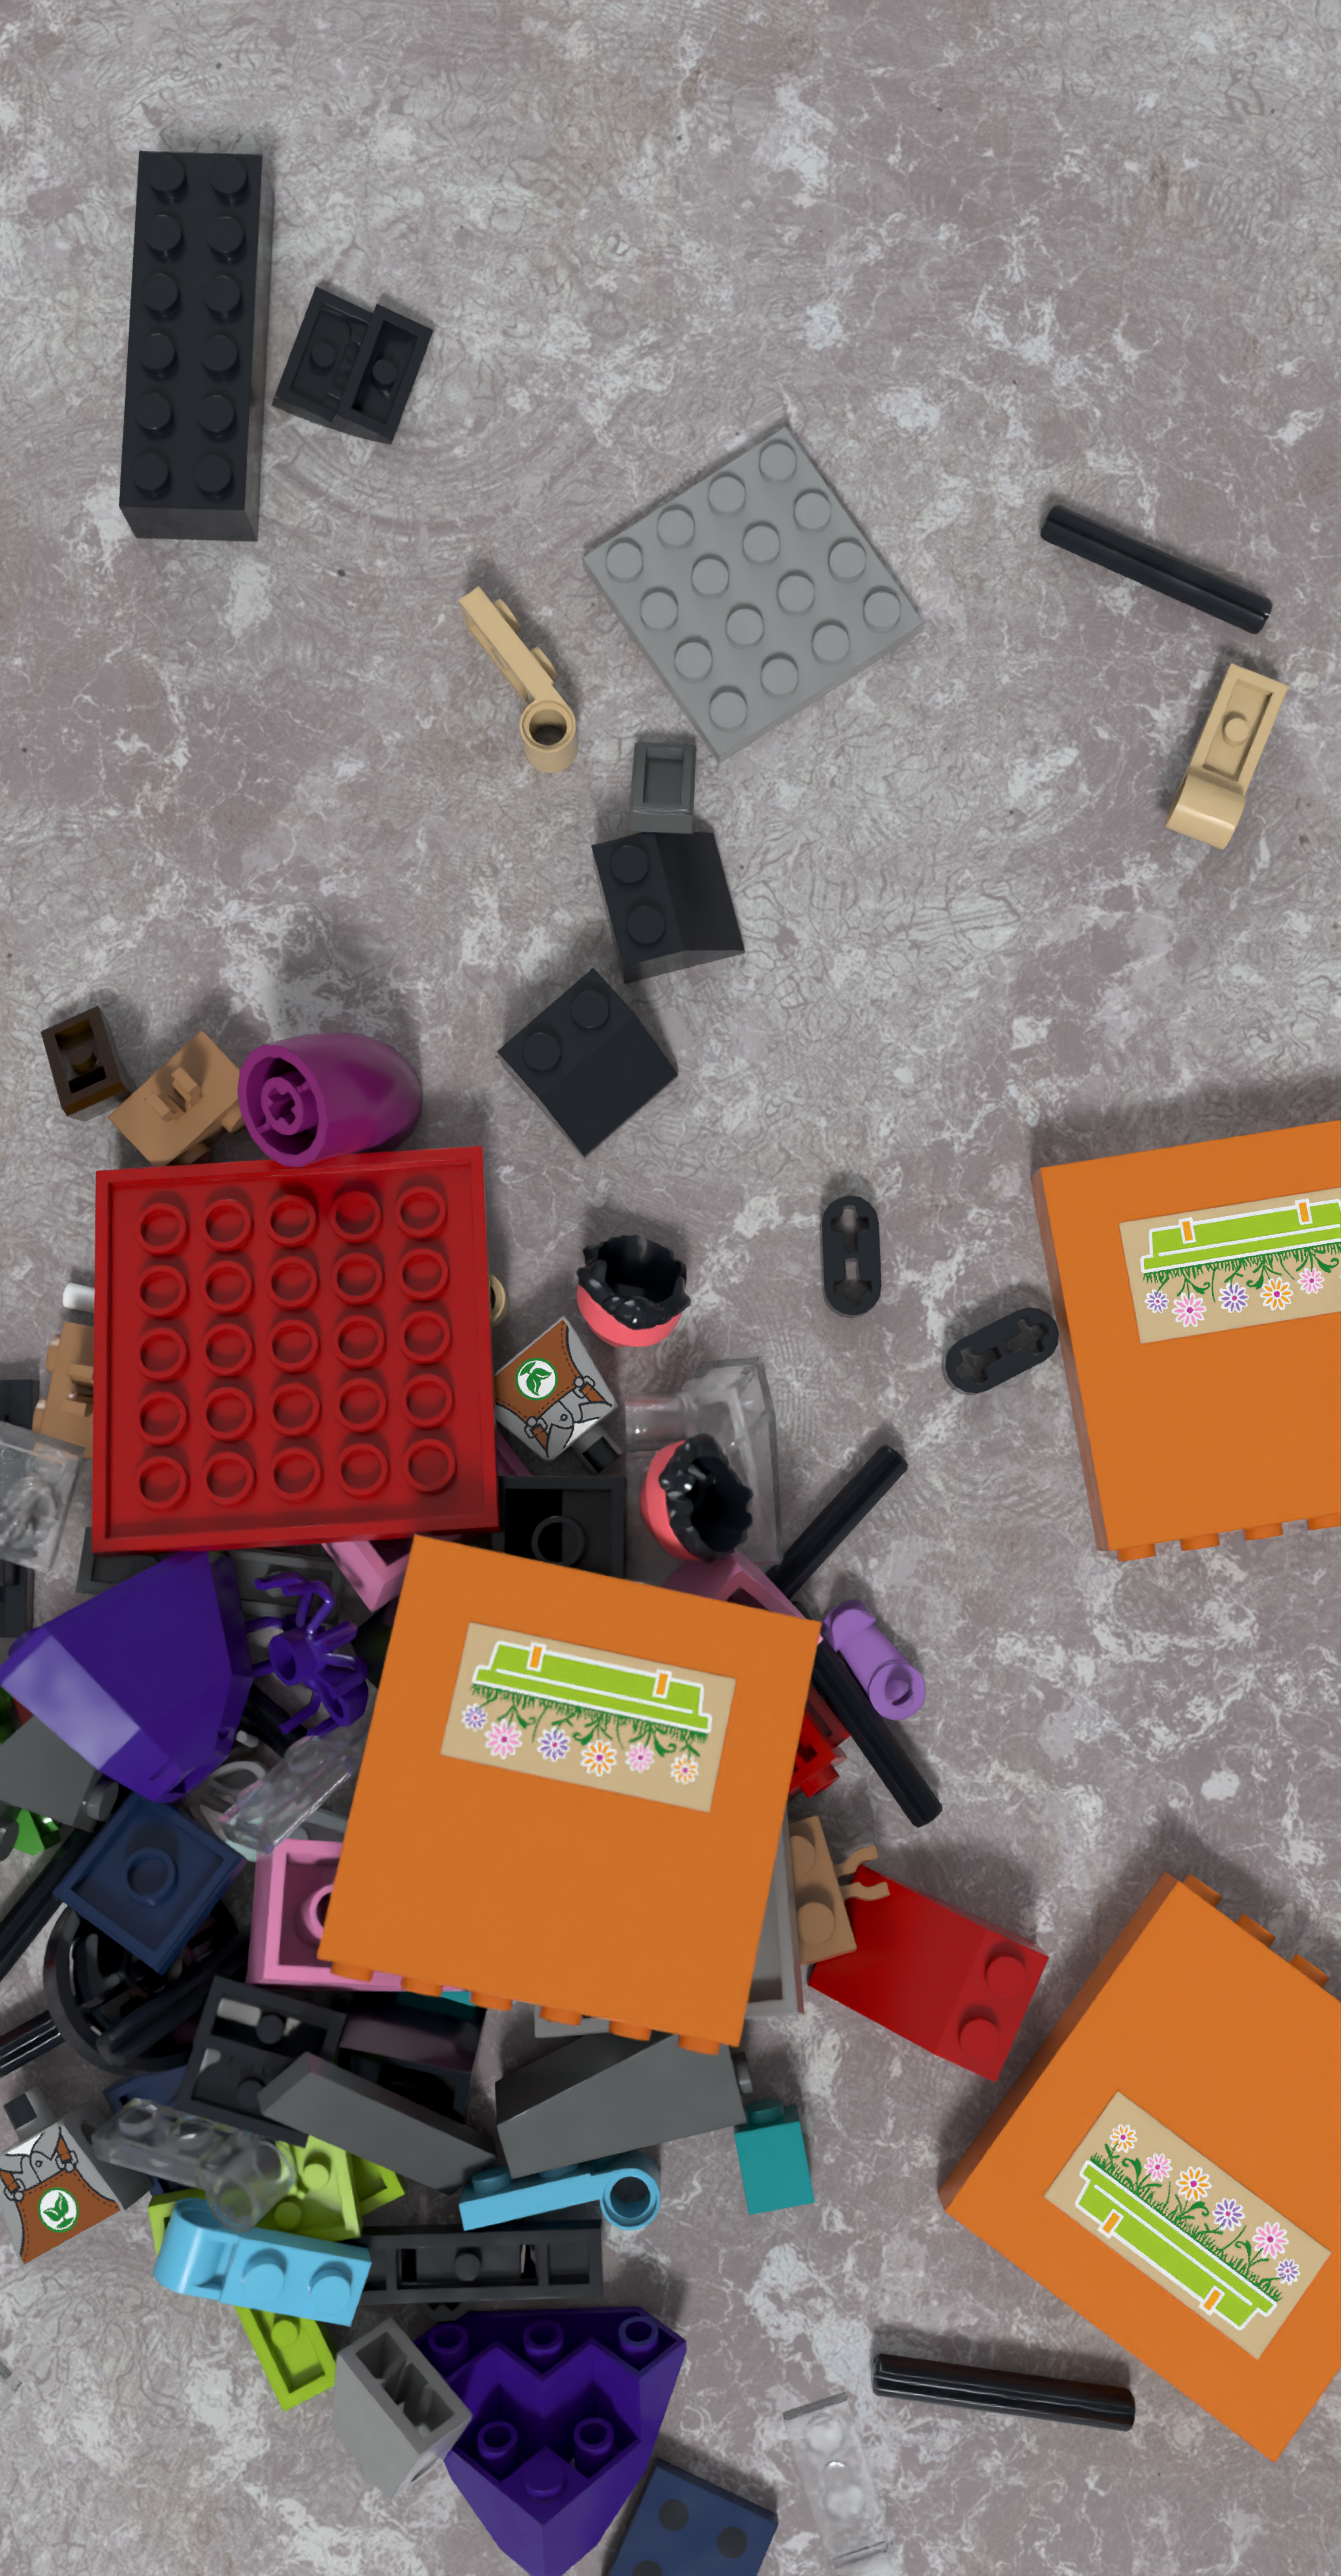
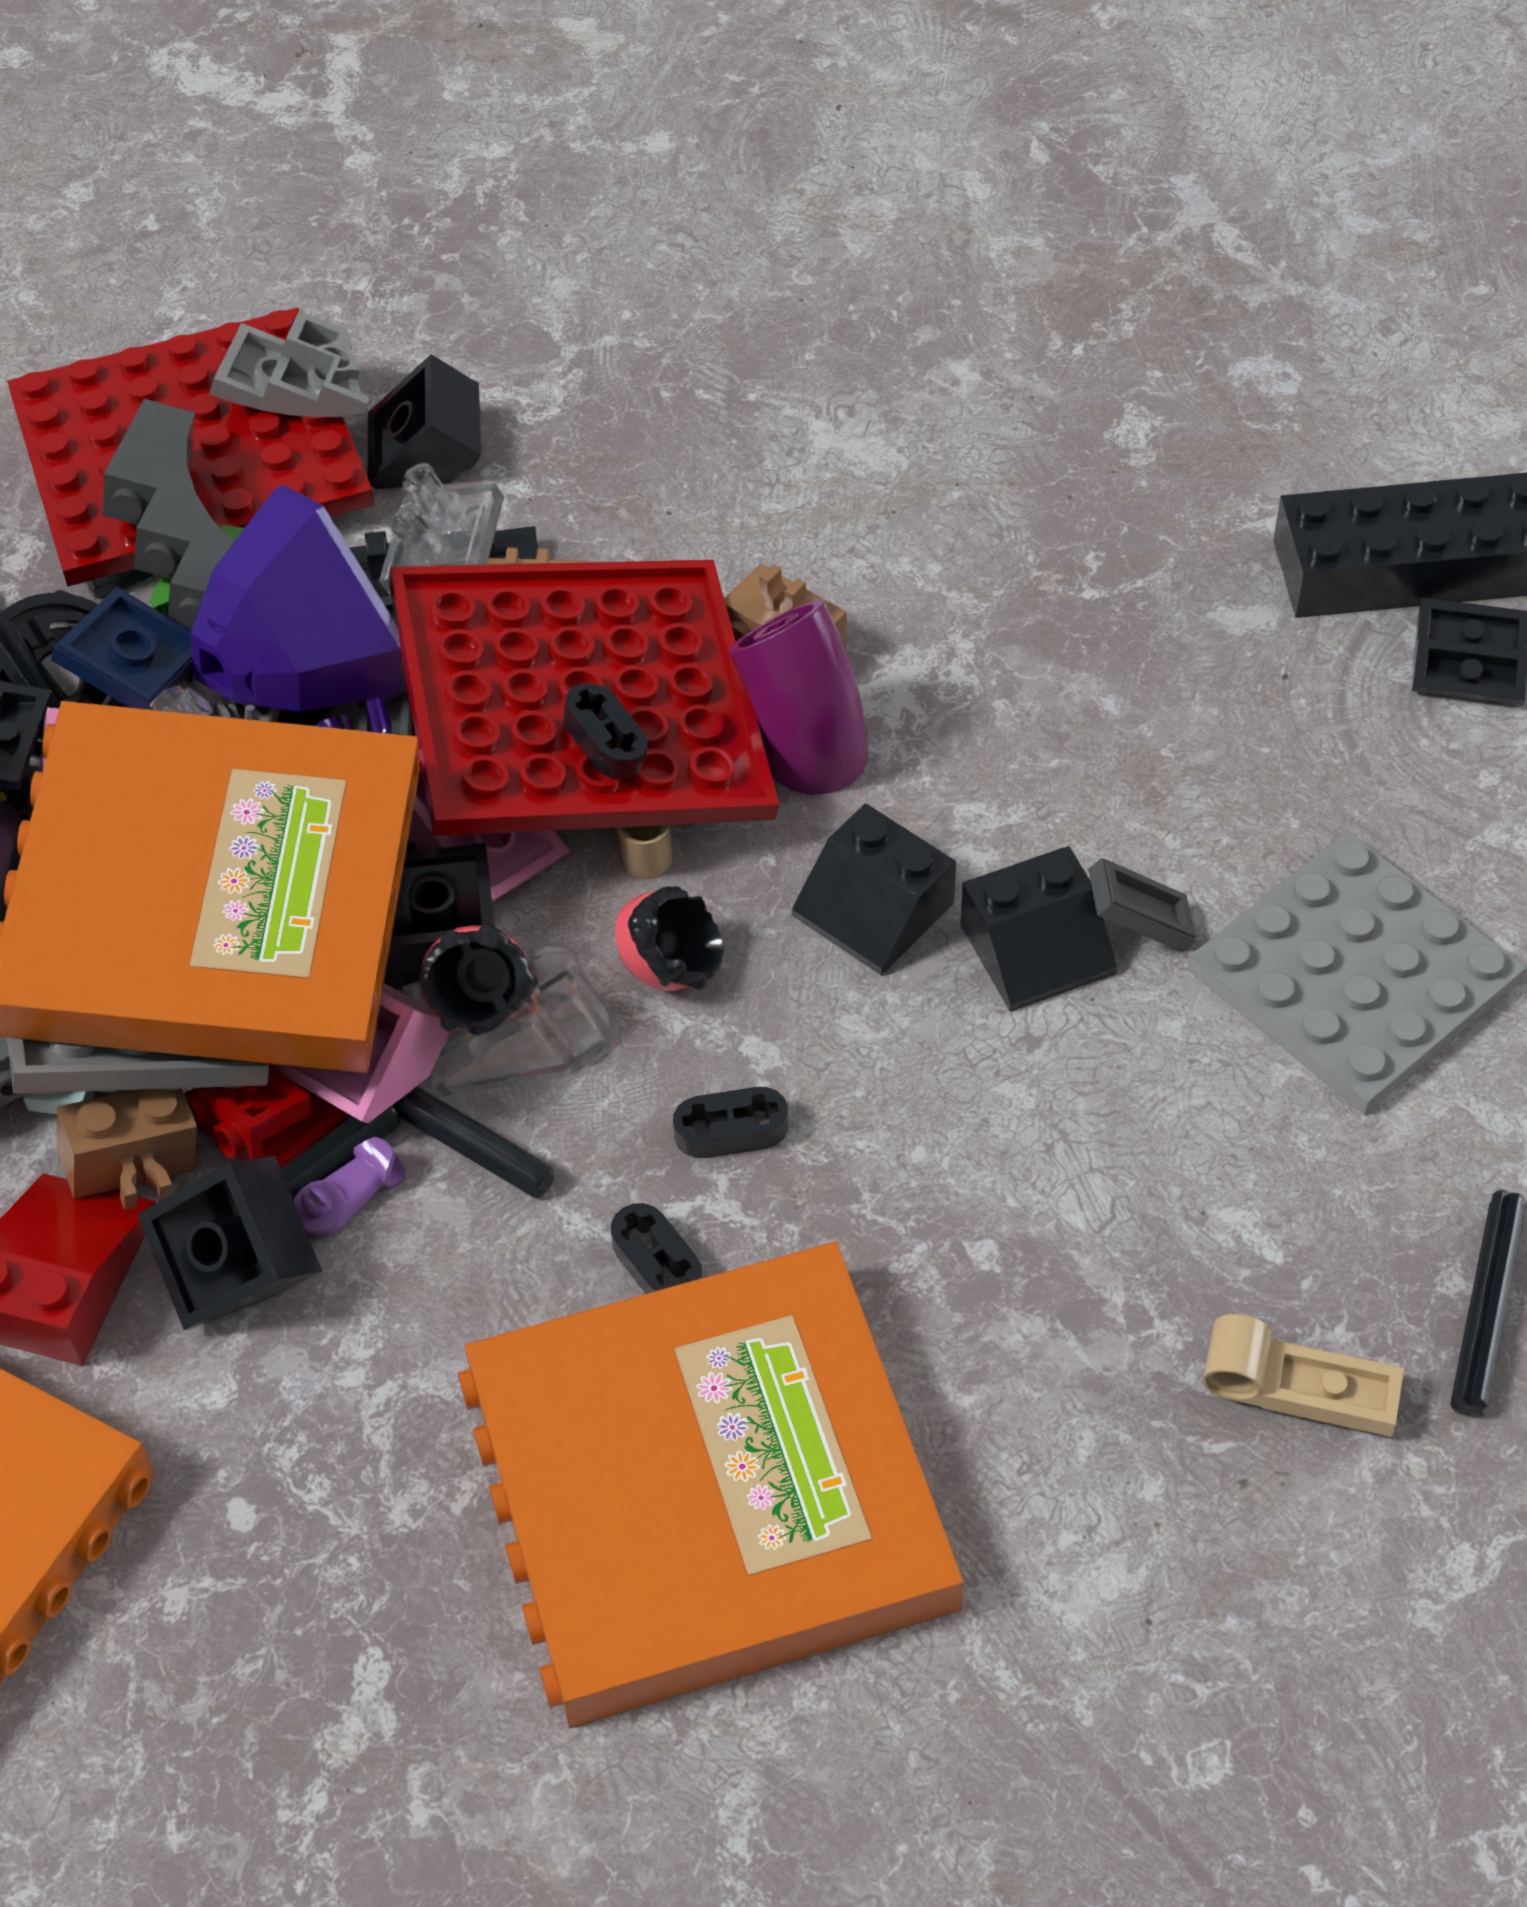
camera: 85 degrees right, 30 degrees down
dark brown slope [41,1006,138,1121] -> none
tan plate [459,586,578,773] -> none
torso [494,1316,624,1476] -> none
none -> black slope [137,1156,322,1331]
none -> black beam [563,683,648,780]

